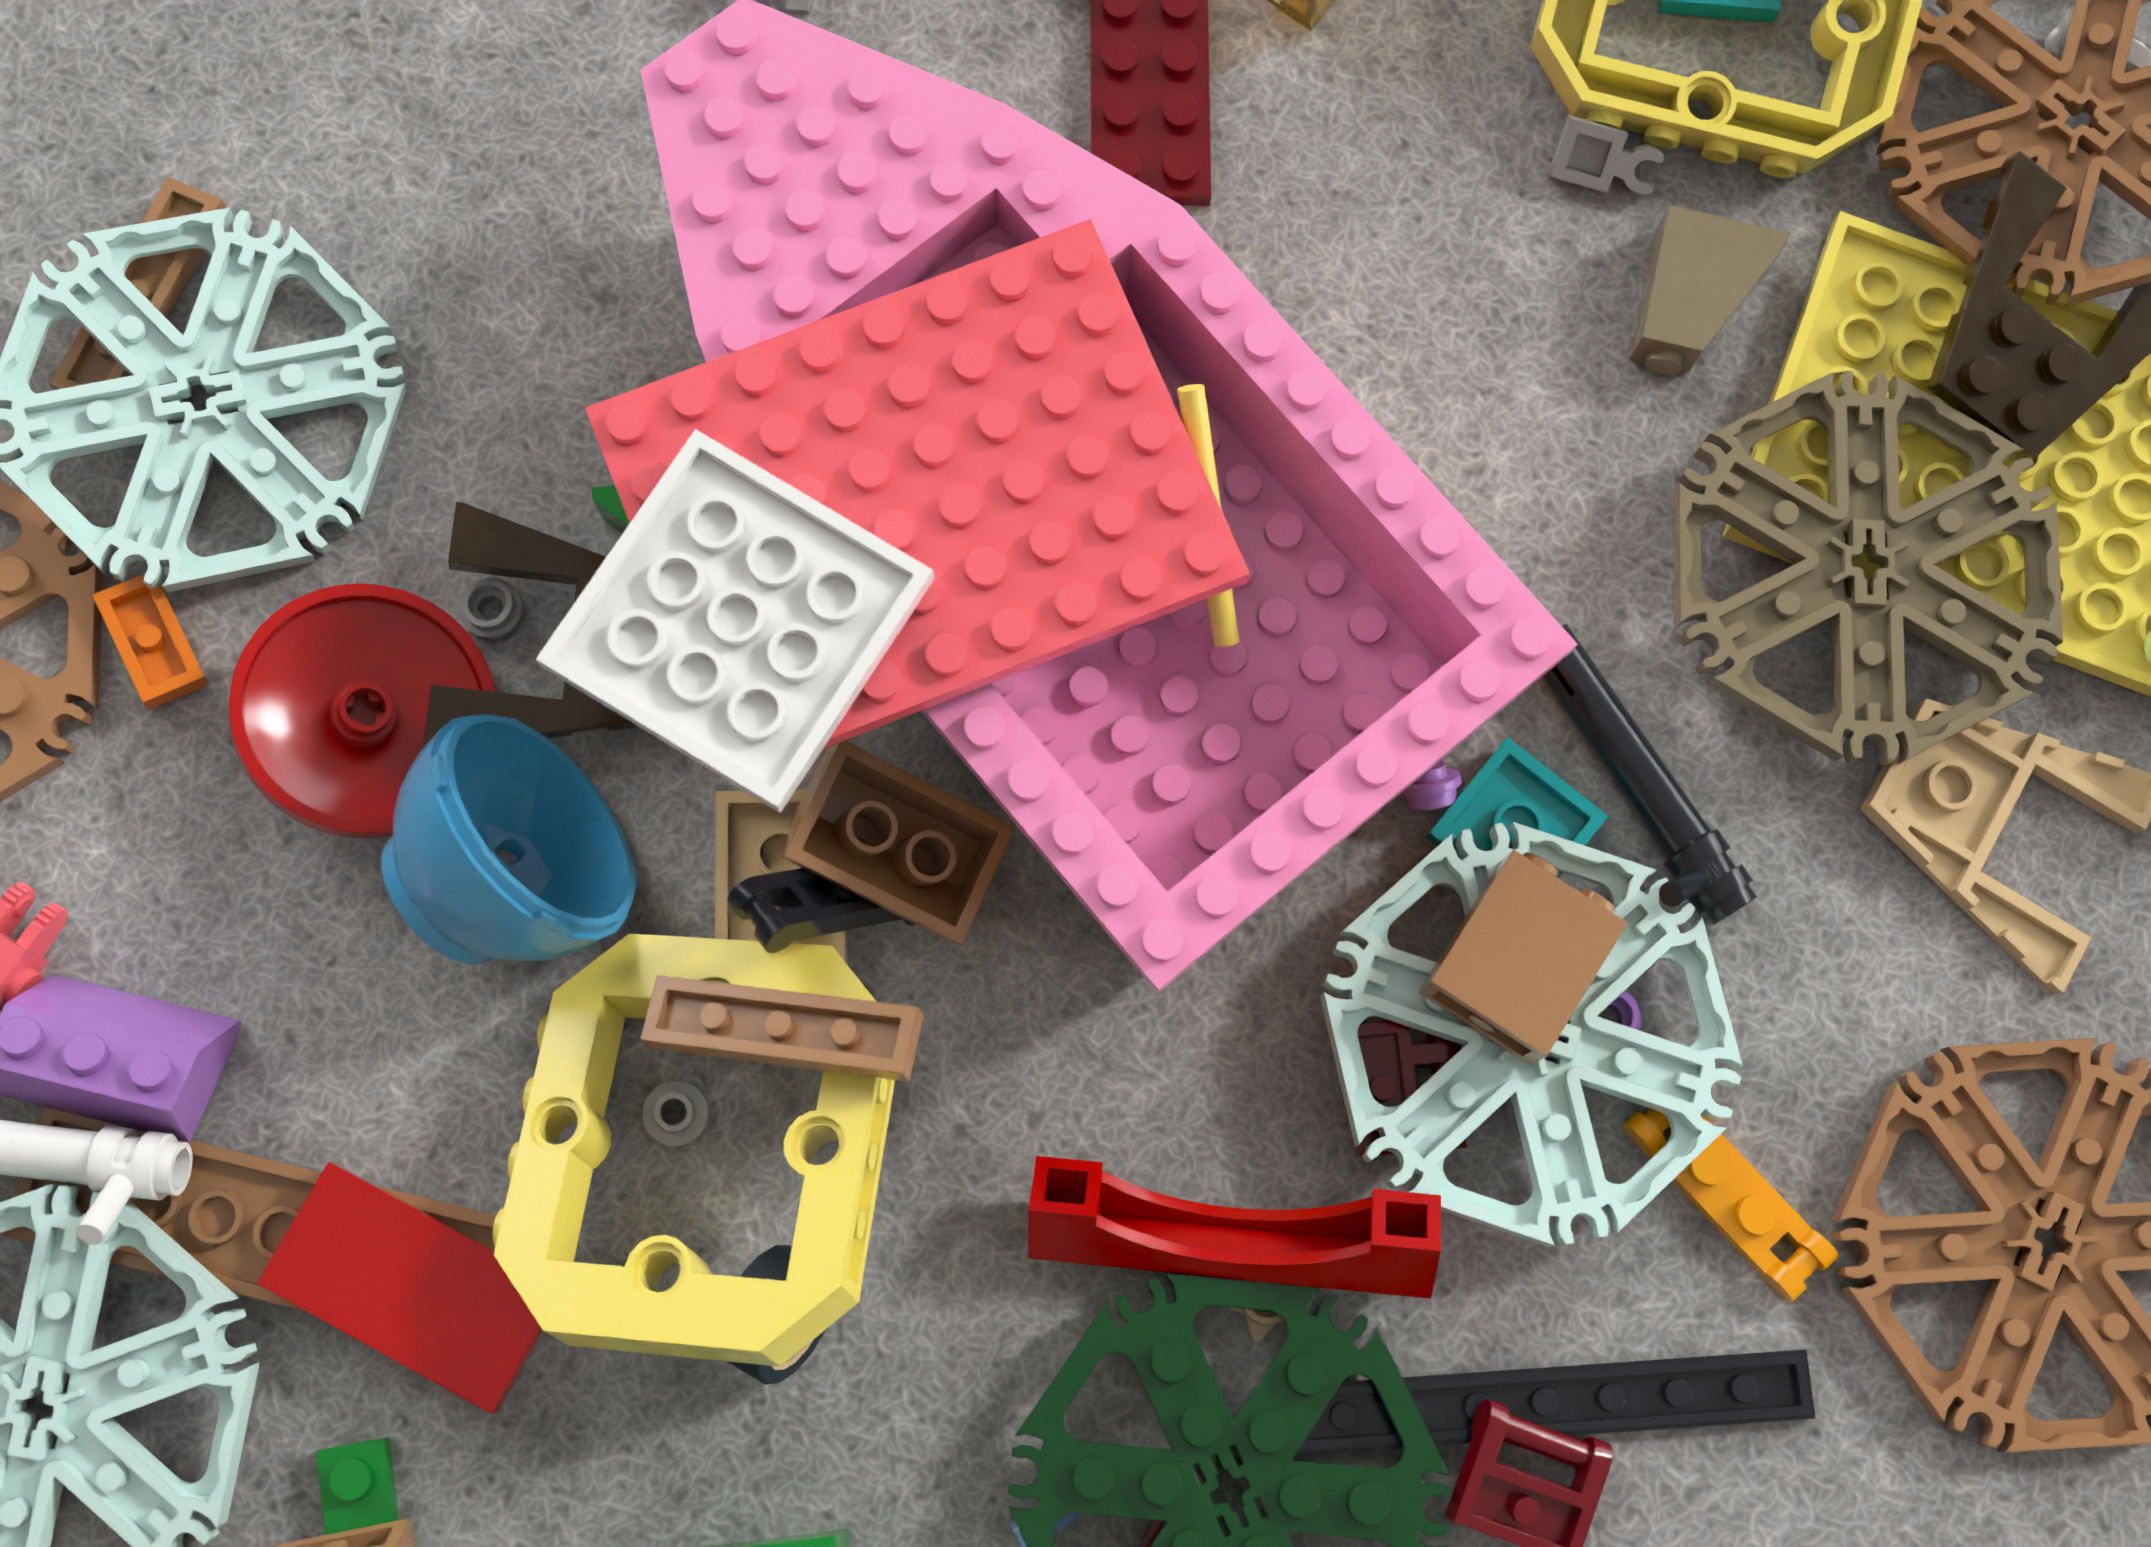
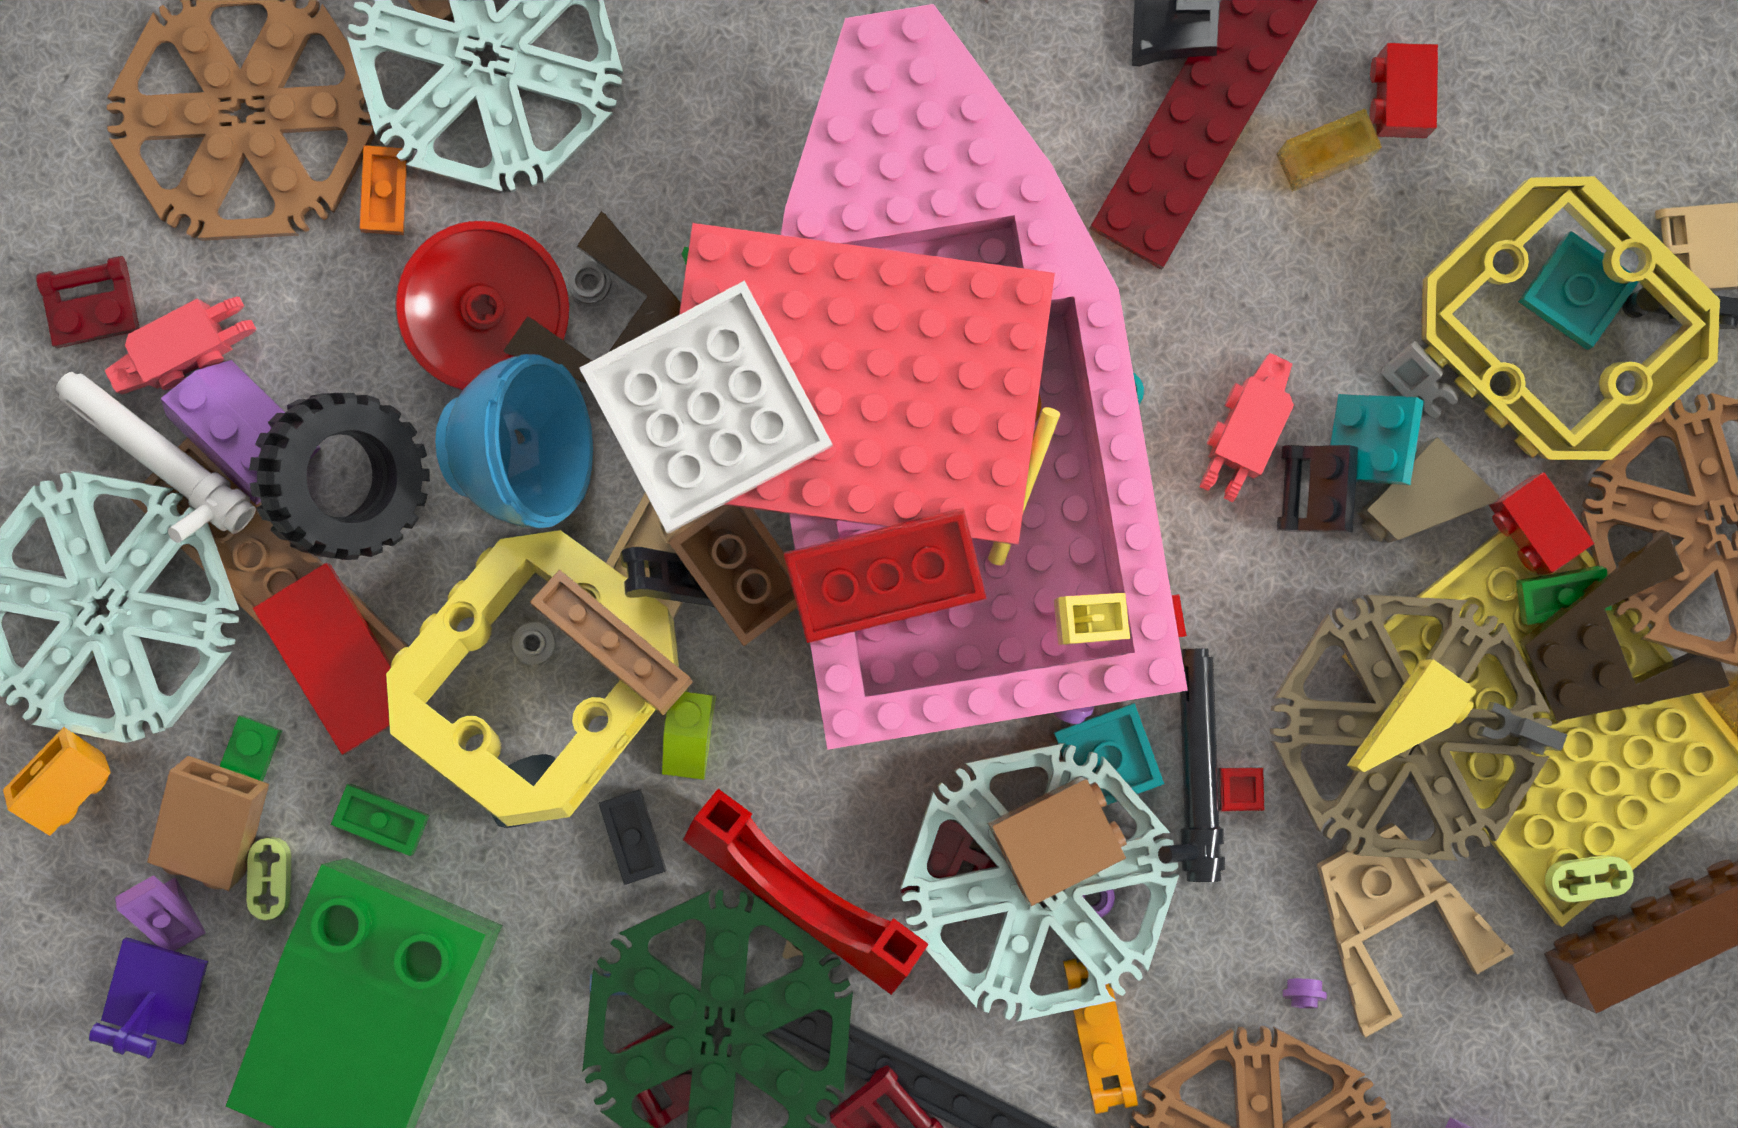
camera: 30 degrees right, 10 degrees up
none -> black tyre [249,393,430,560]
none -> green plate [330,784,430,856]
none -> black plate [598,789,667,885]
none -> lime slope [662,691,716,780]
none -> red tile [784,508,987,643]
none -> light yellow slope [1054,593,1130,645]
none -> coral hinge [1199,353,1294,503]
none -> red tile [1219,767,1264,811]
none -> black plate [1277,445,1358,533]
none -> medium lavender plate [1283,978,1327,1009]
none -> teal plate [1330,394,1424,485]
none -> light yellow slope [1347,659,1477,772]
none -> dark grey plate [1477,702,1567,755]
none -> red brick [1489,472,1595,575]
none -> green plate [1516,565,1612,625]

